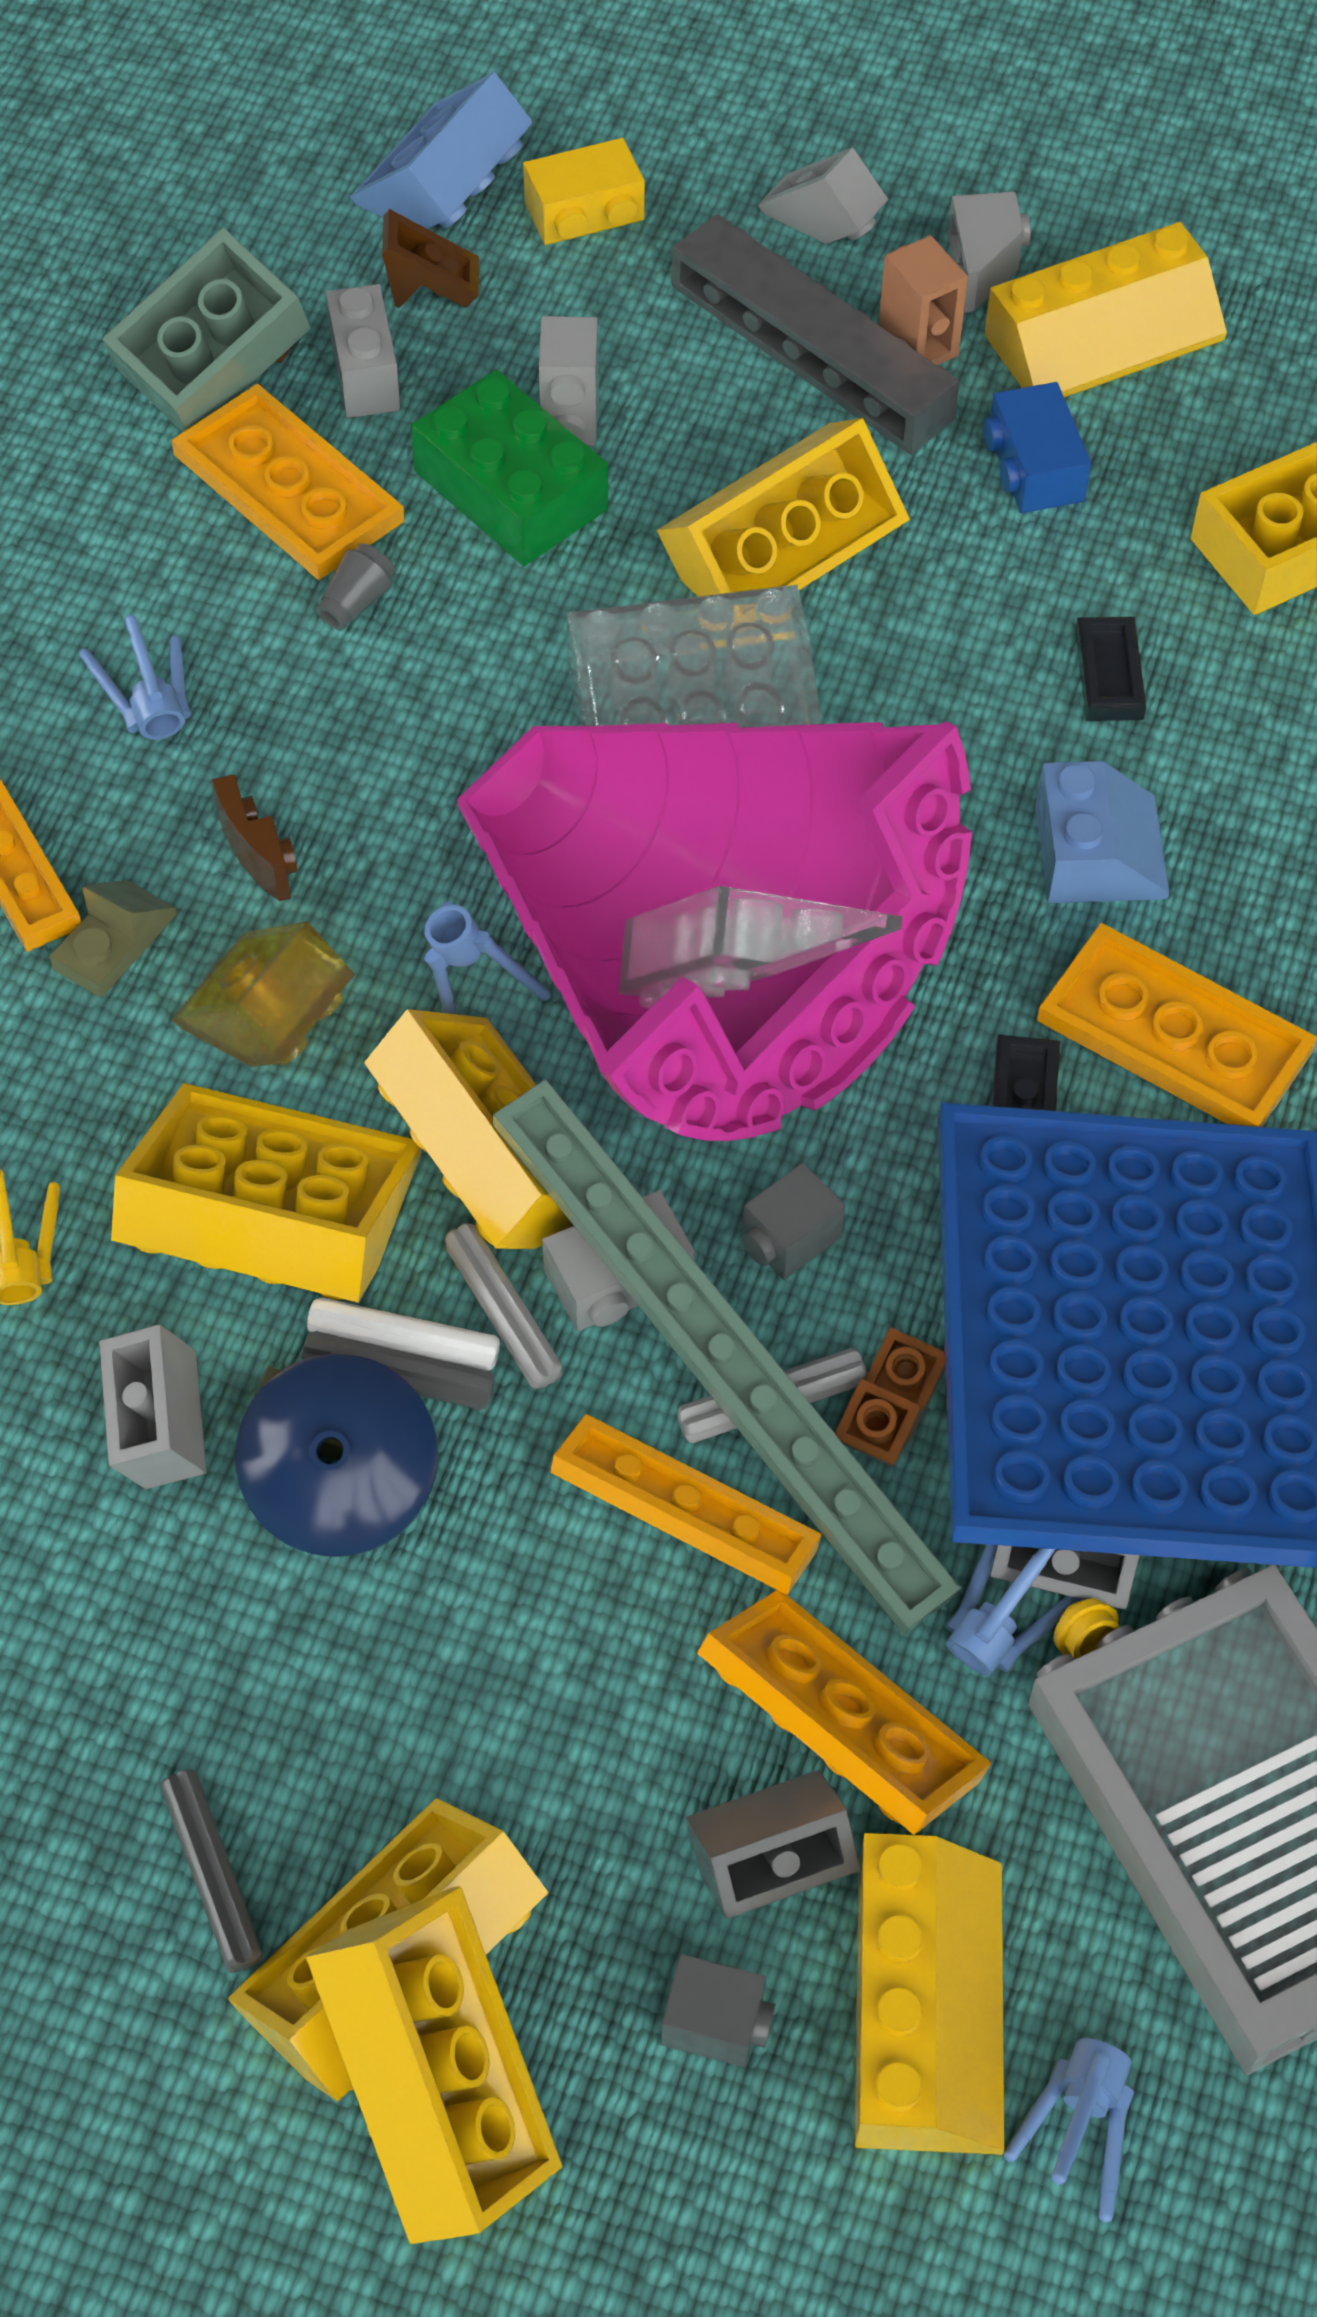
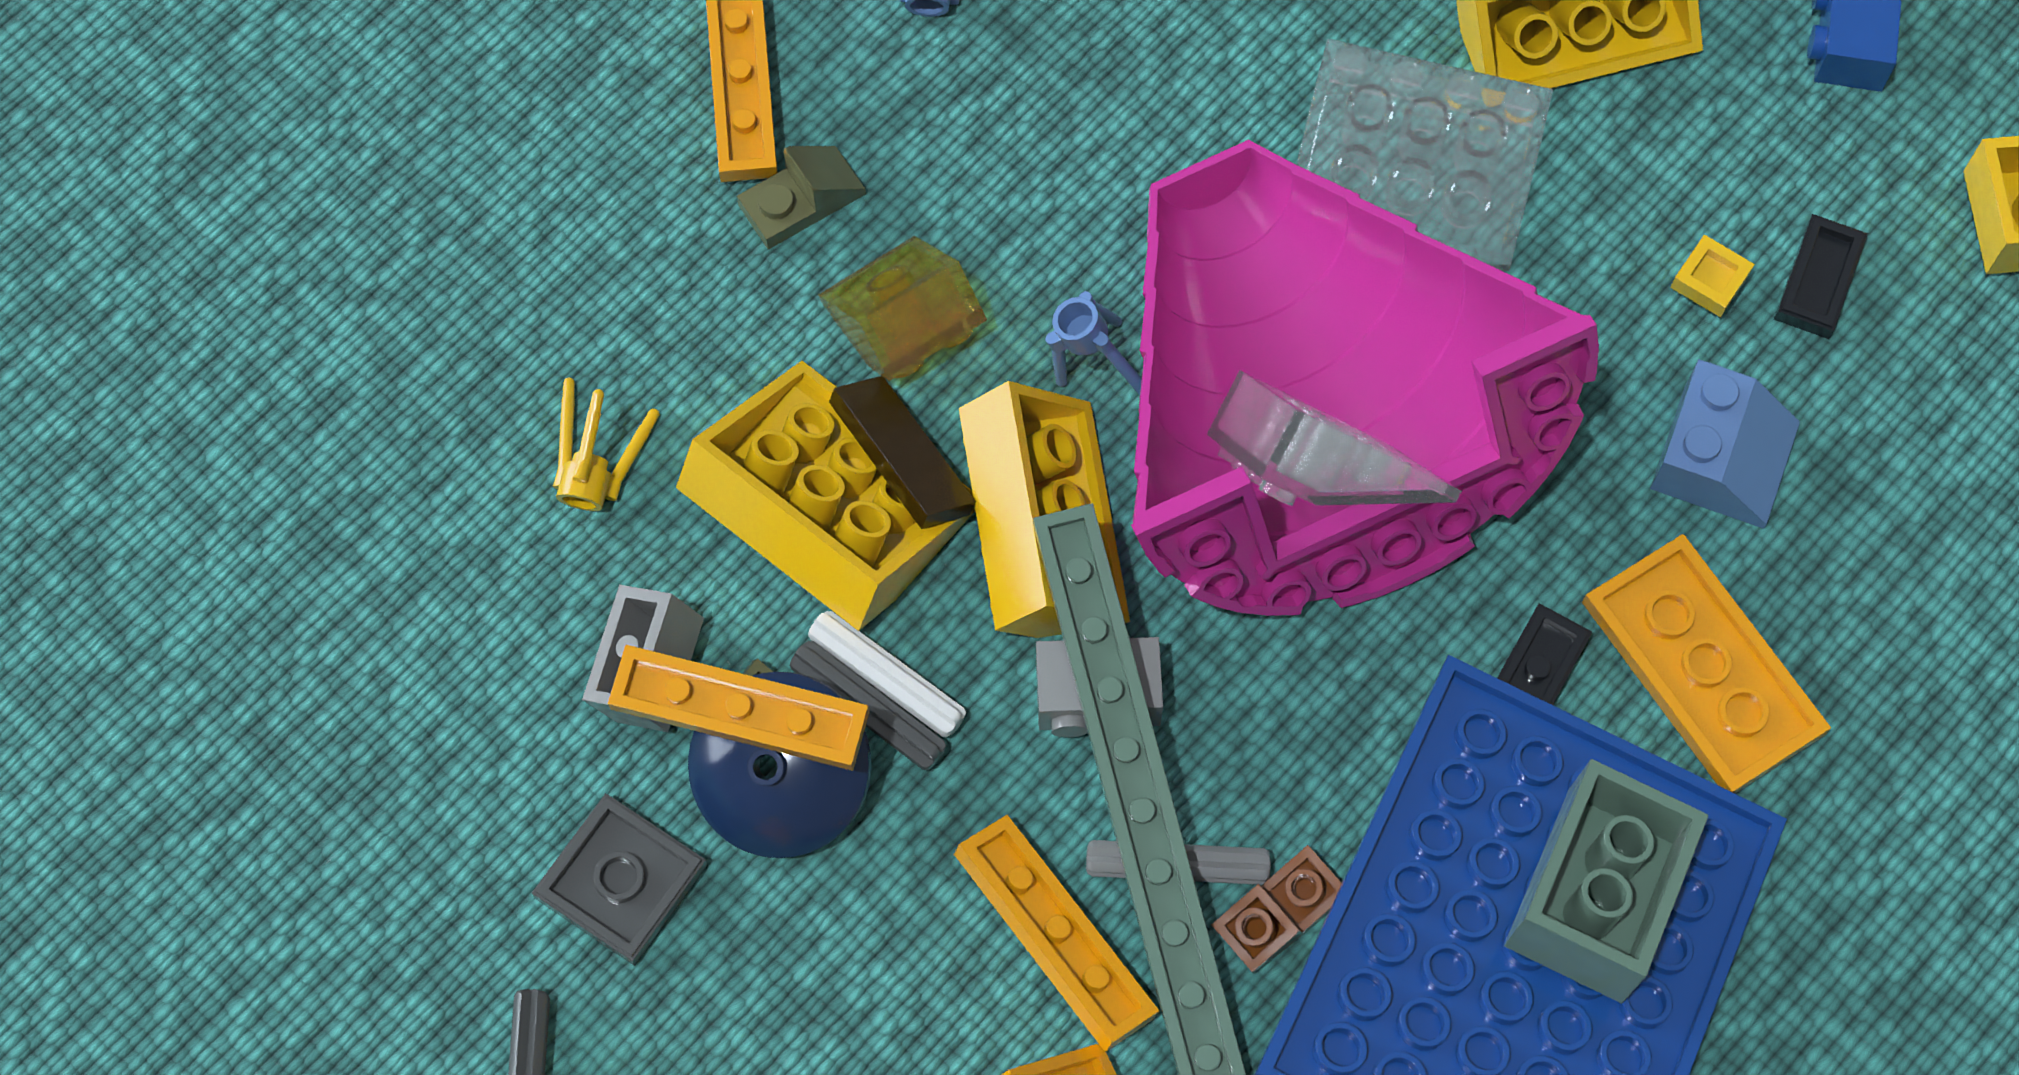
camera: 25 degrees right, 10 degrees up
reddish brown slope [211,774,298,901] -> none
light grey axle [445,1223,562,1389] -> none
dark grey brick [742,1163,846,1280] -> none
none -> dark grey tile [532,793,708,966]
none -> light orange plate [608,644,870,771]
none -> dark brown tile [829,375,976,529]
none -> sand green brick [1504,759,1709,1004]
none -> yellow plate [1670,234,1755,318]

